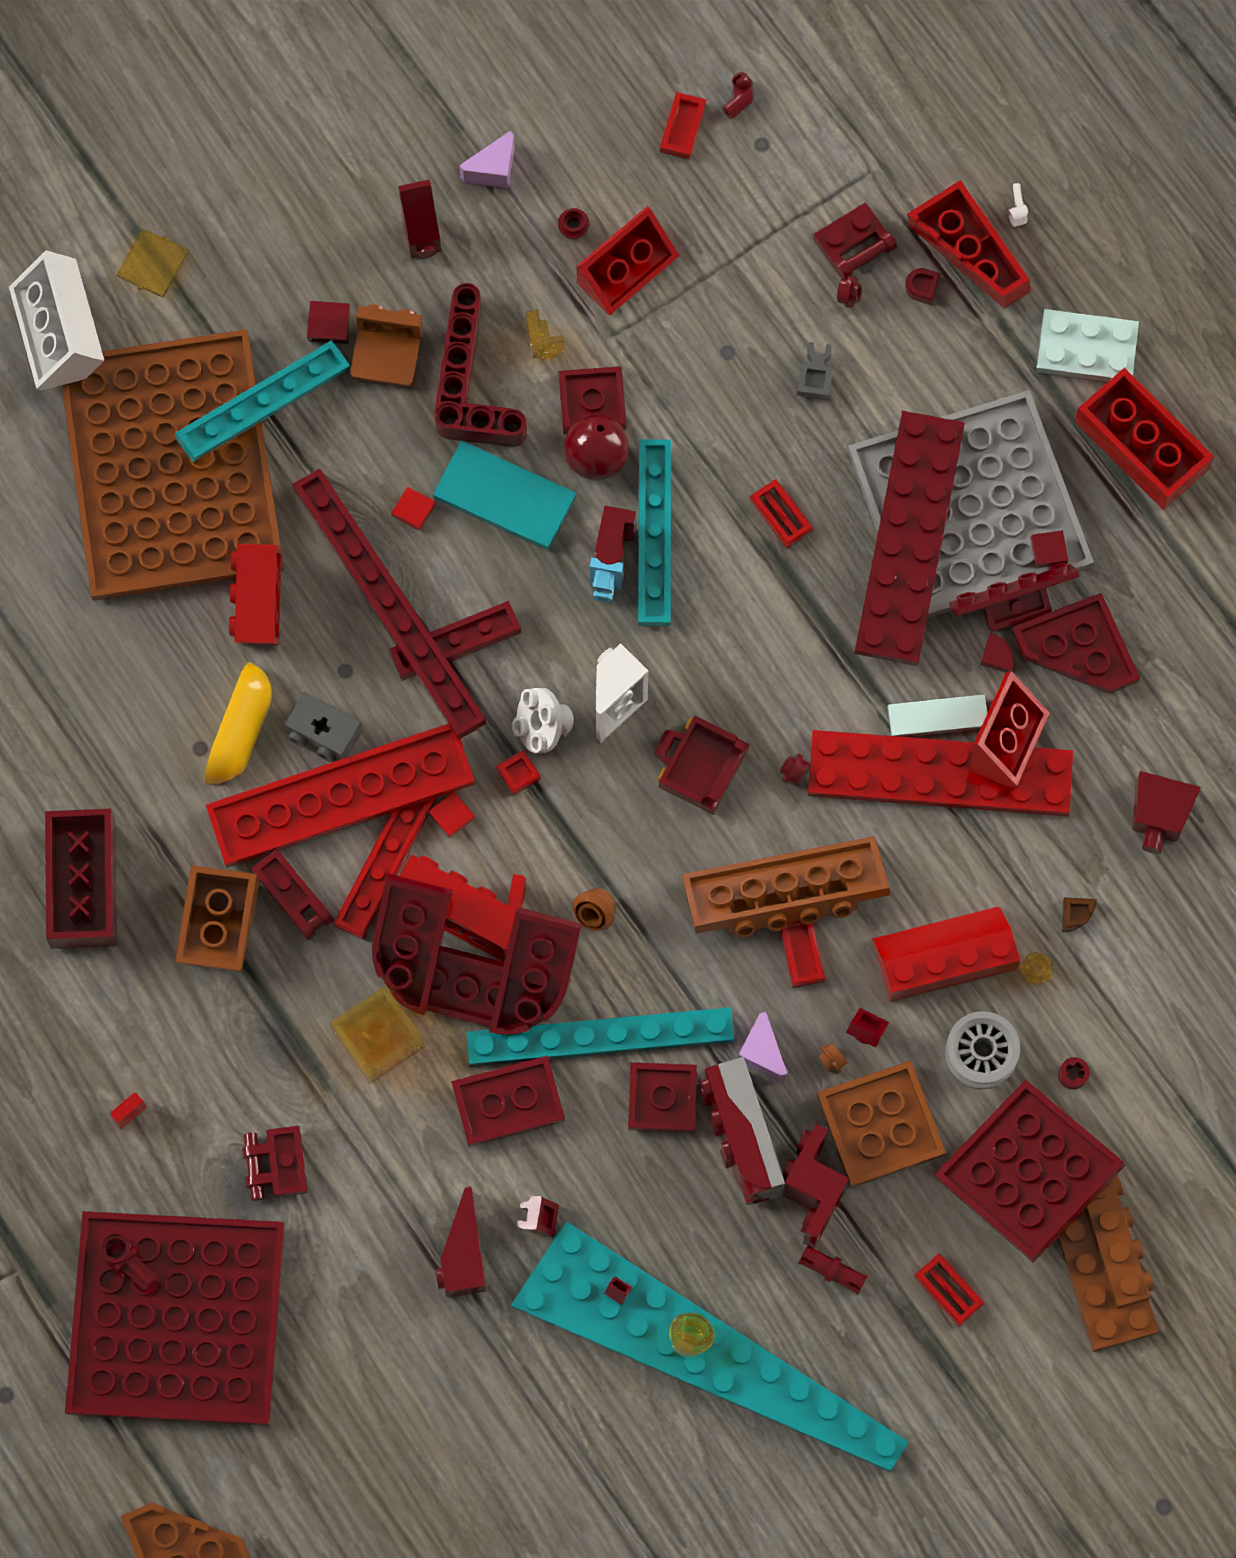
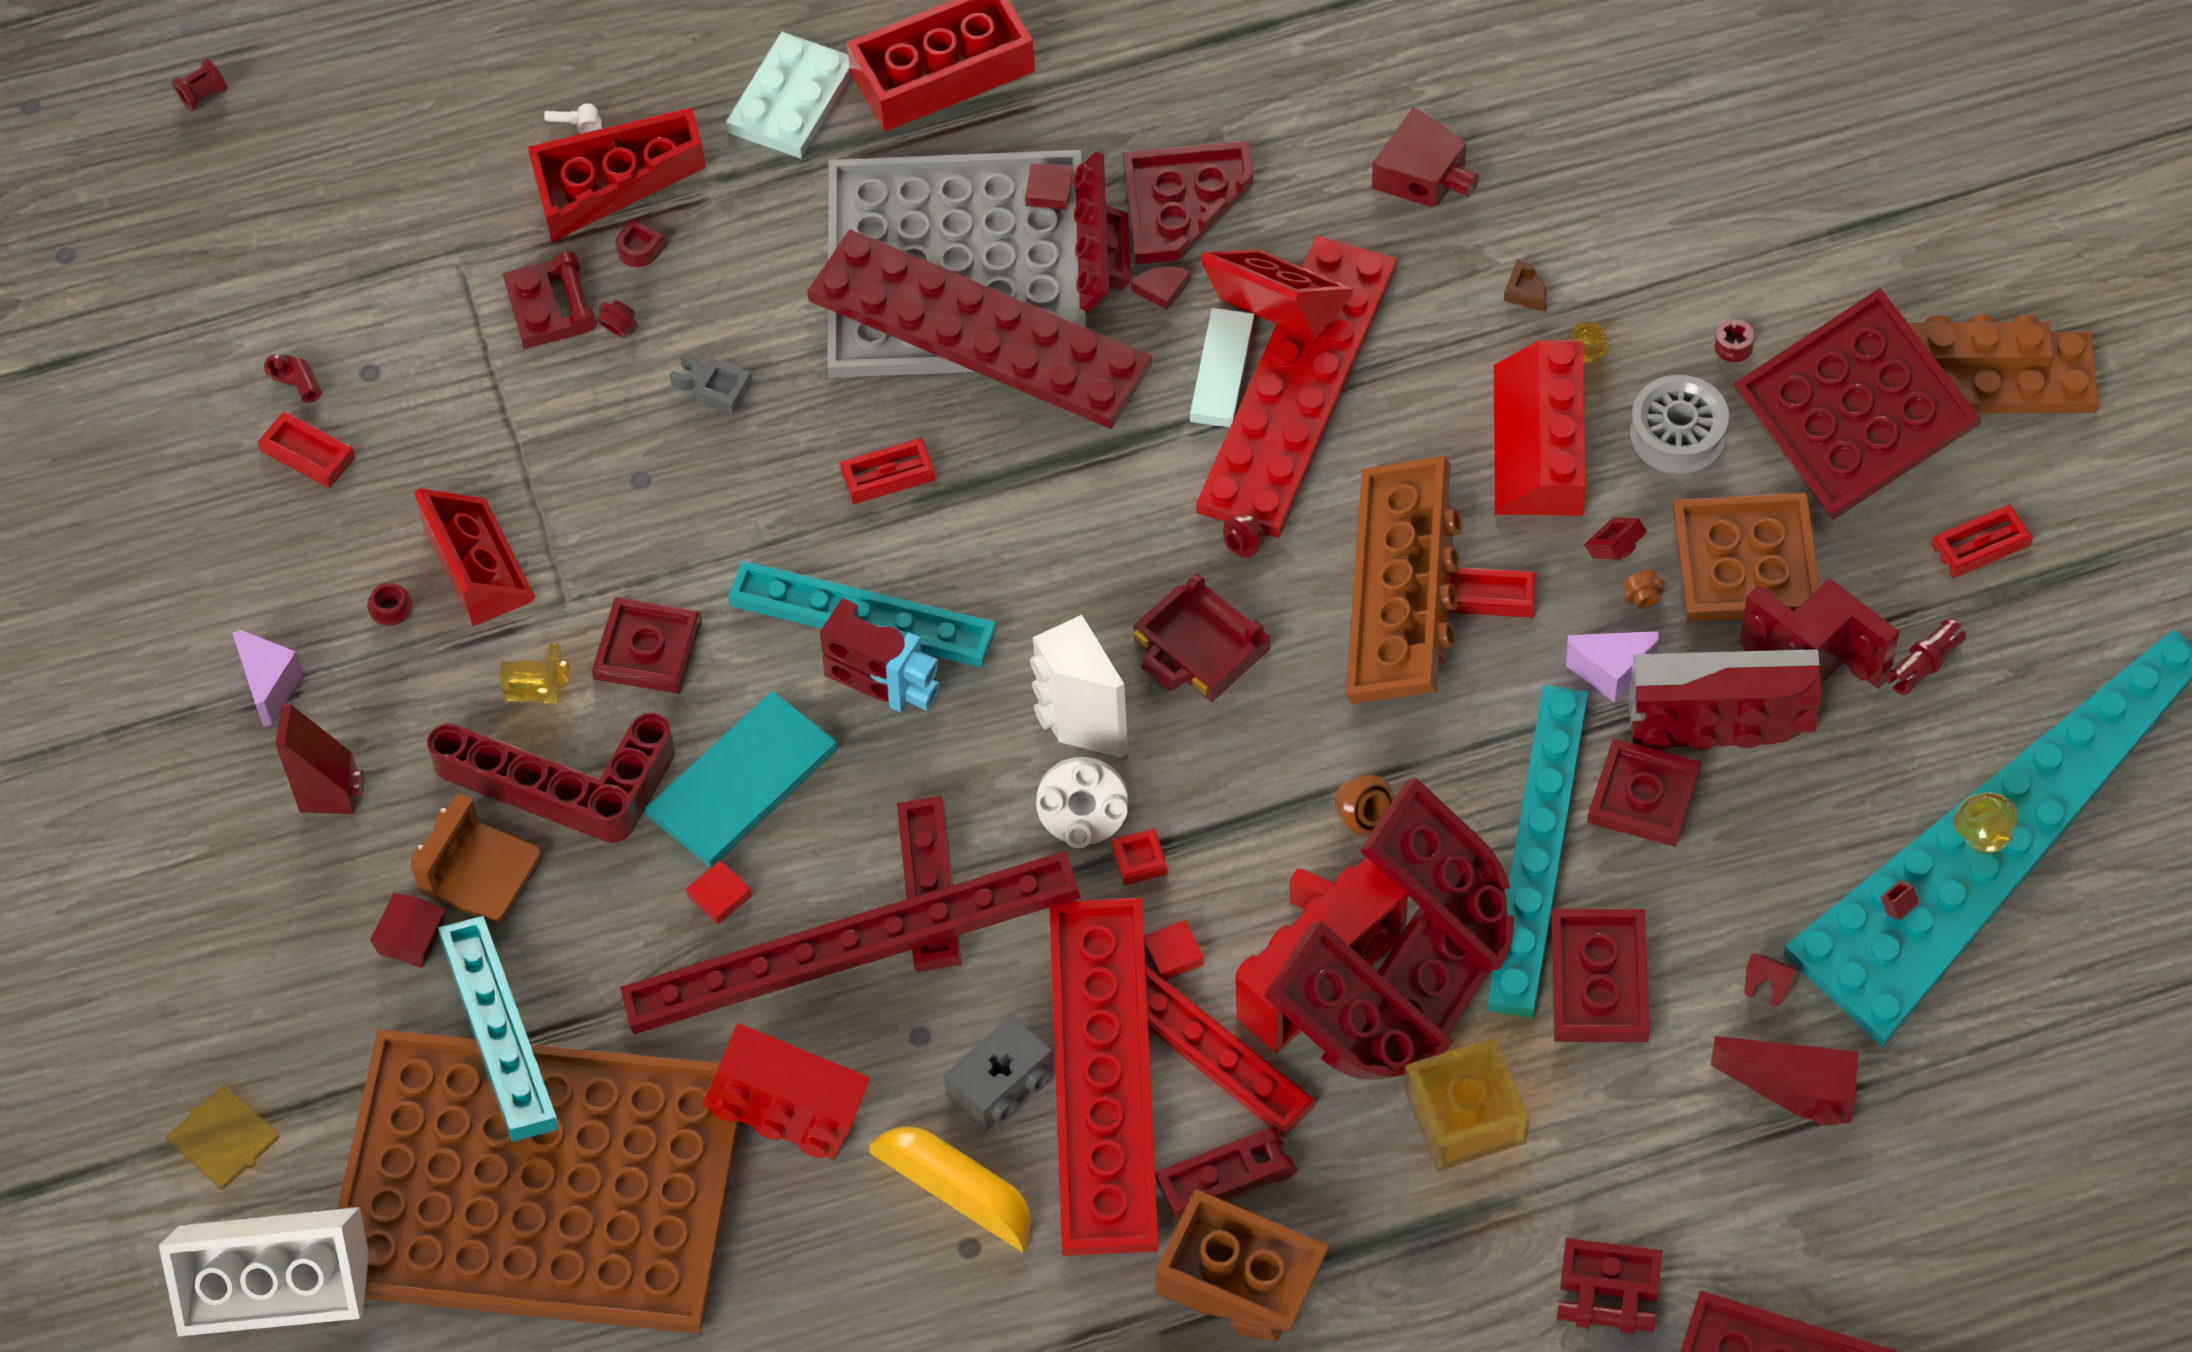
camera: 70 degrees left, 15 degrees down
dark red piece [564,415,629,481] -> none

